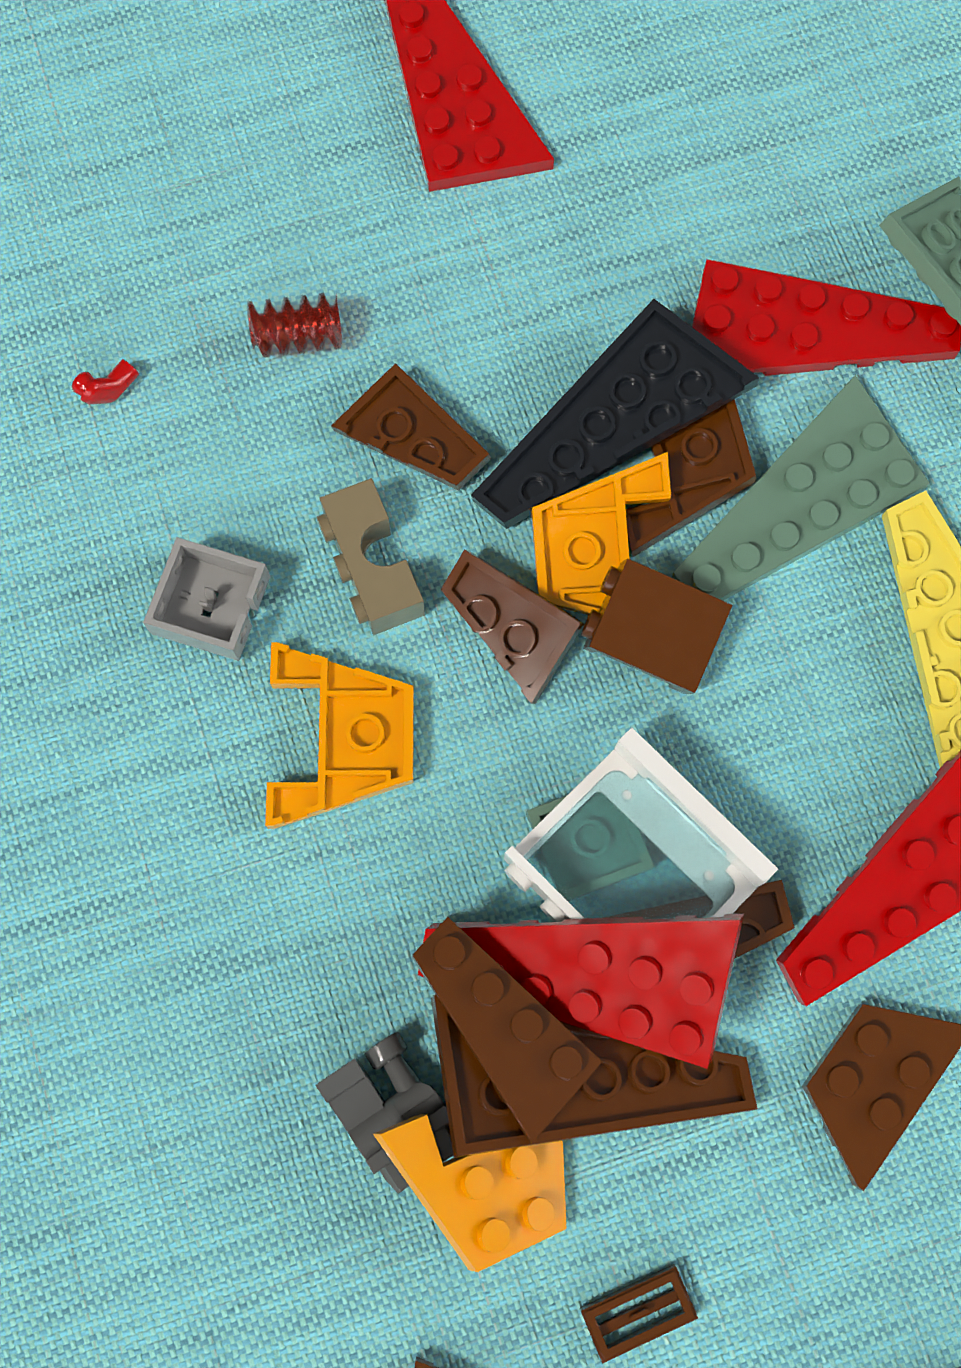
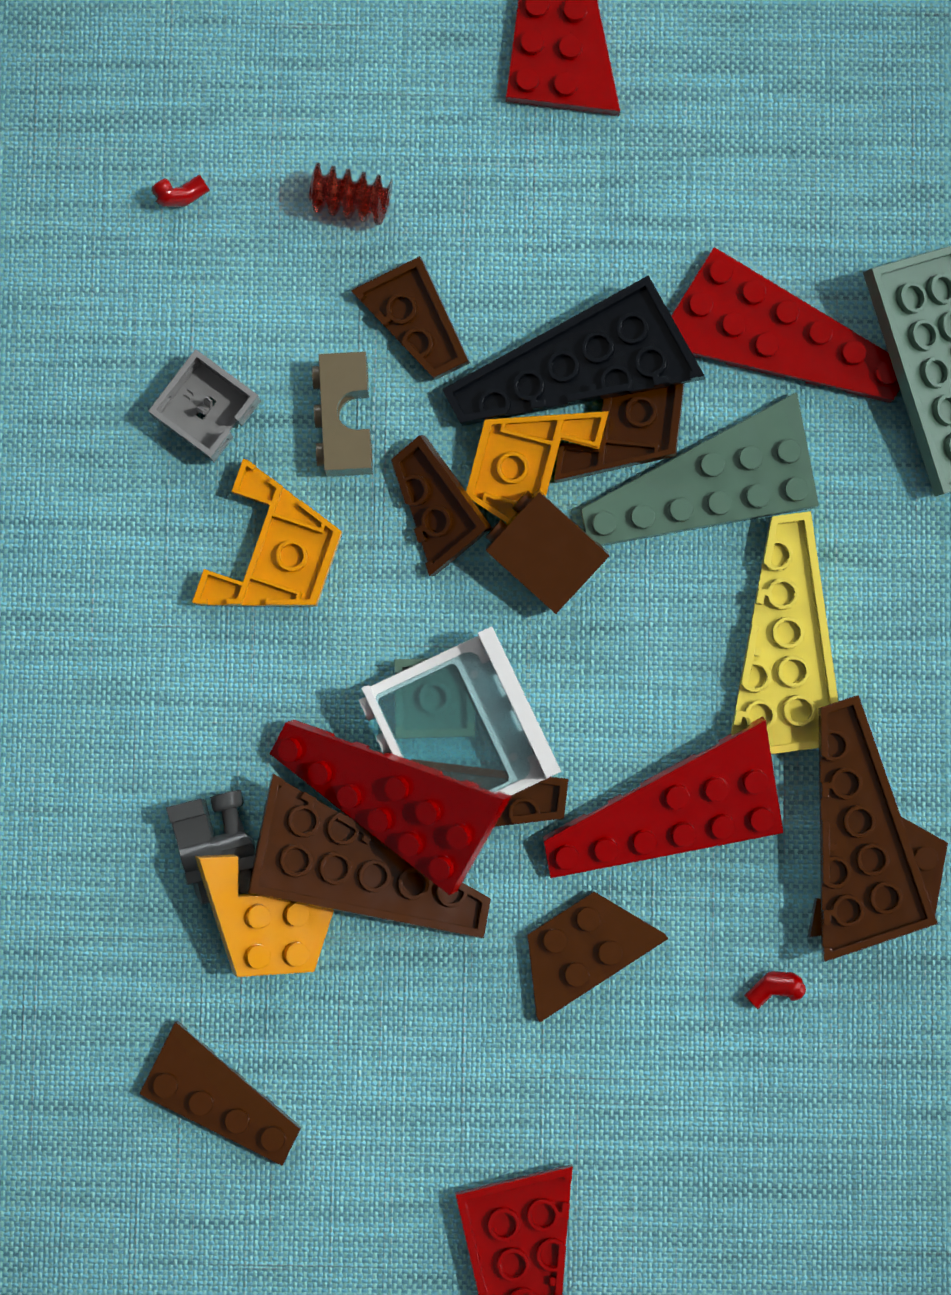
camera: 20 degrees right, 10 degrees up
reddish brown wing [412,917,603,1144] -> none
reddish brown tile [579,1264,698,1364] -> none

